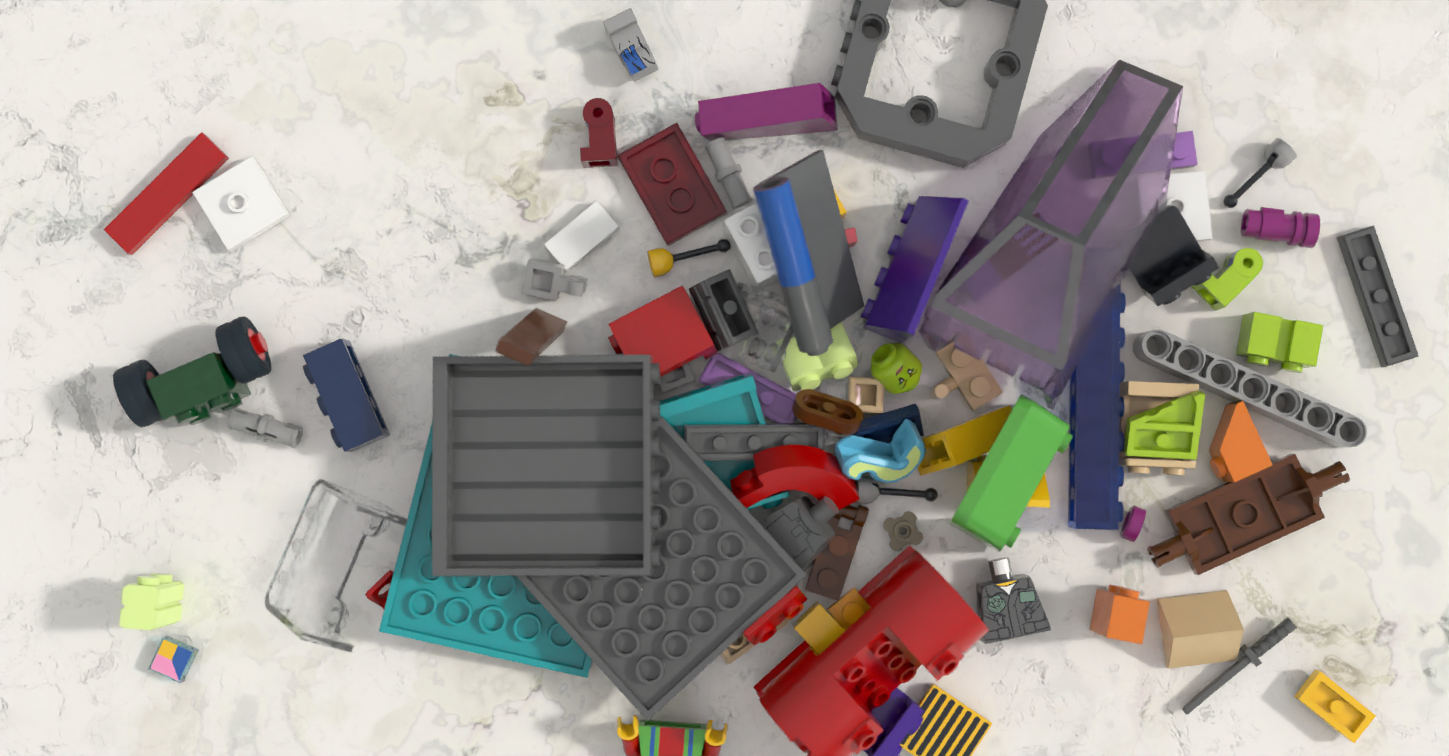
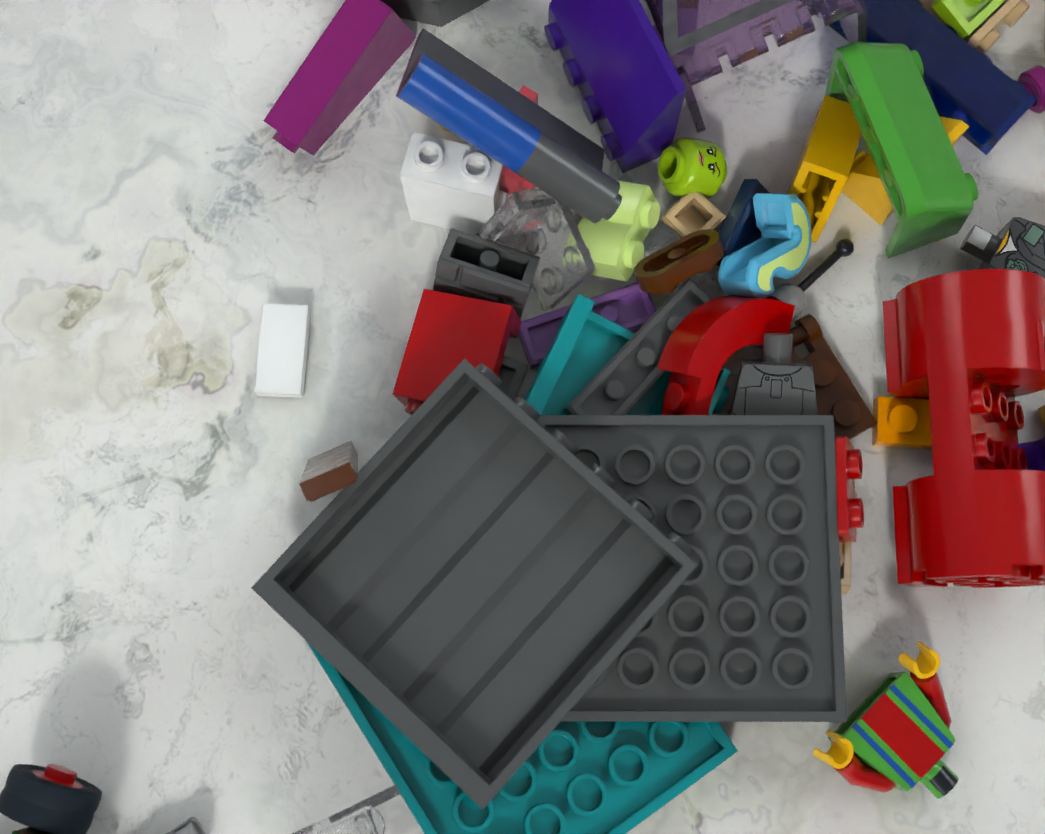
camera: 45 degrees left, 10 degrees down
dark blue brick [303,338,390,452] -> none
light grey plate [522,258,588,301] -> none
dark red leg [580,98,618,168] -> none
light grey leg [603,8,658,82] -> none
dark red tile [617,123,727,247] -> none
hinge [647,239,731,277] -> none
light grey pin [704,137,753,209] -> none
yellow brick [793,601,846,654] -> none
dark tan plate [883,511,923,551] -> none
tan plate [930,334,1003,411] -> none

